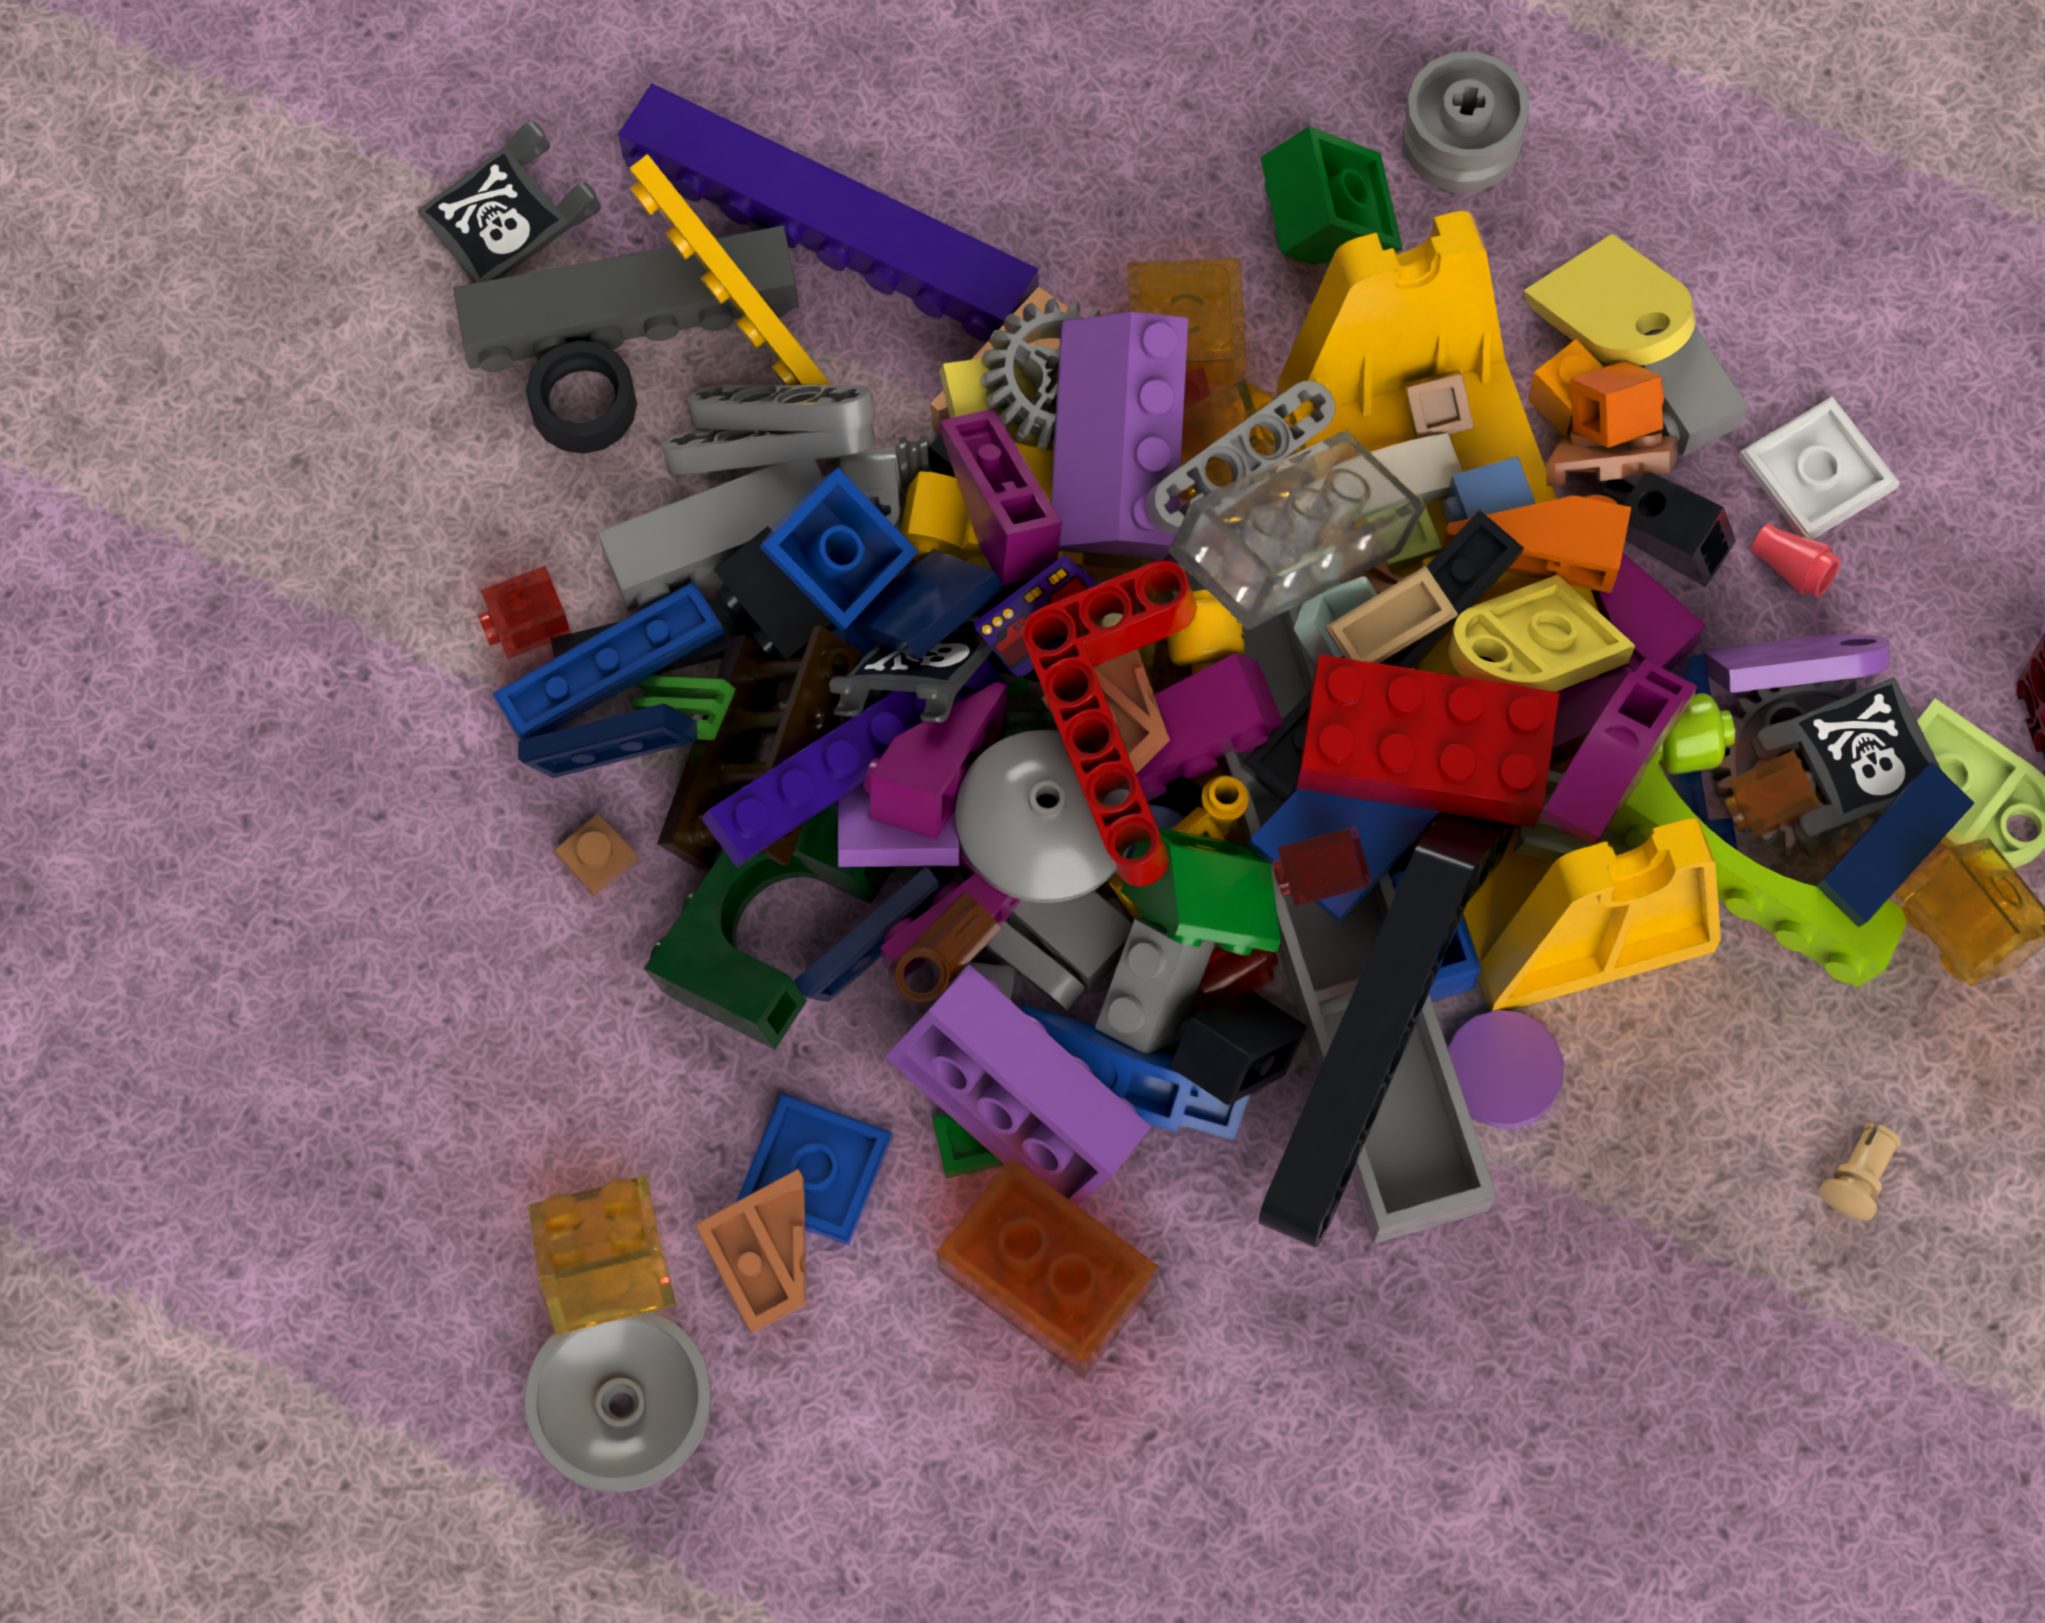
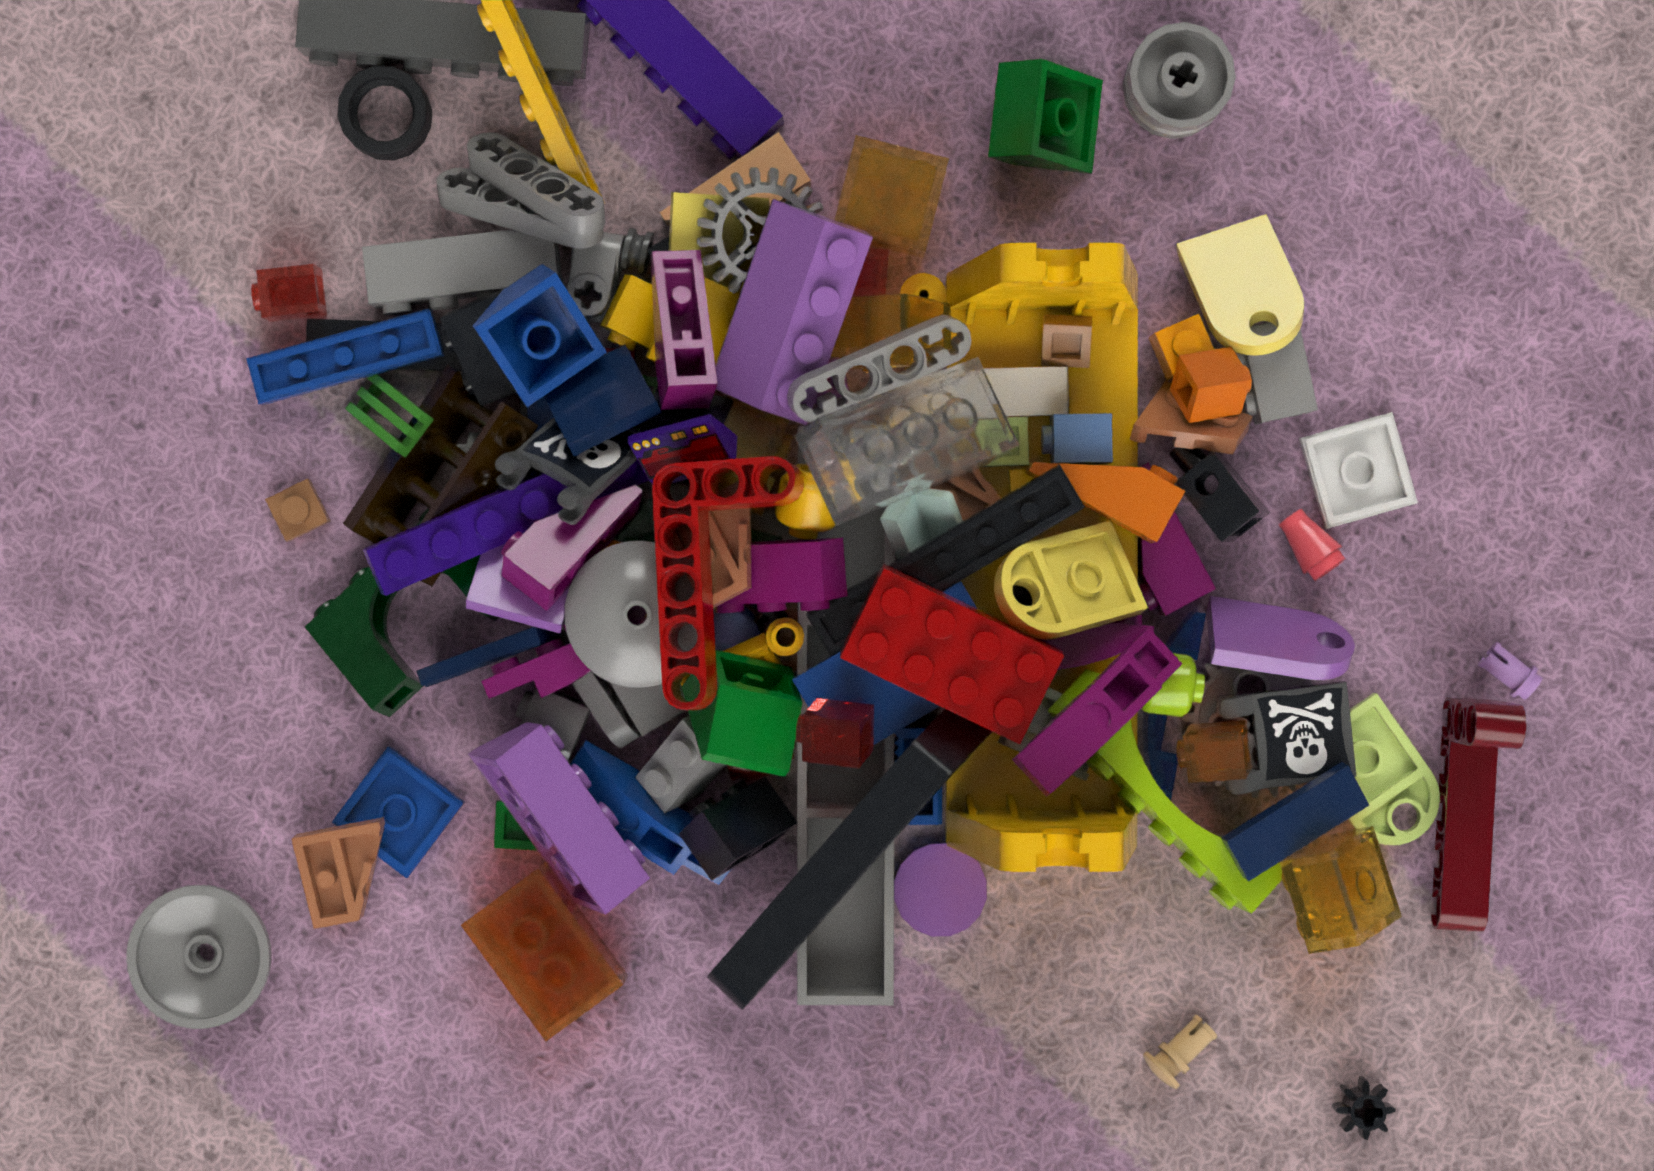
camera: 15 degrees right, 20 degrees up
dark blue tile [518,703,697,778] -> none
clear yellow brick [528,1175,677,1335] -> none
reddish brown piece [888,892,1002,1004] -> none
tan tile [1325,566,1458,664] -> none

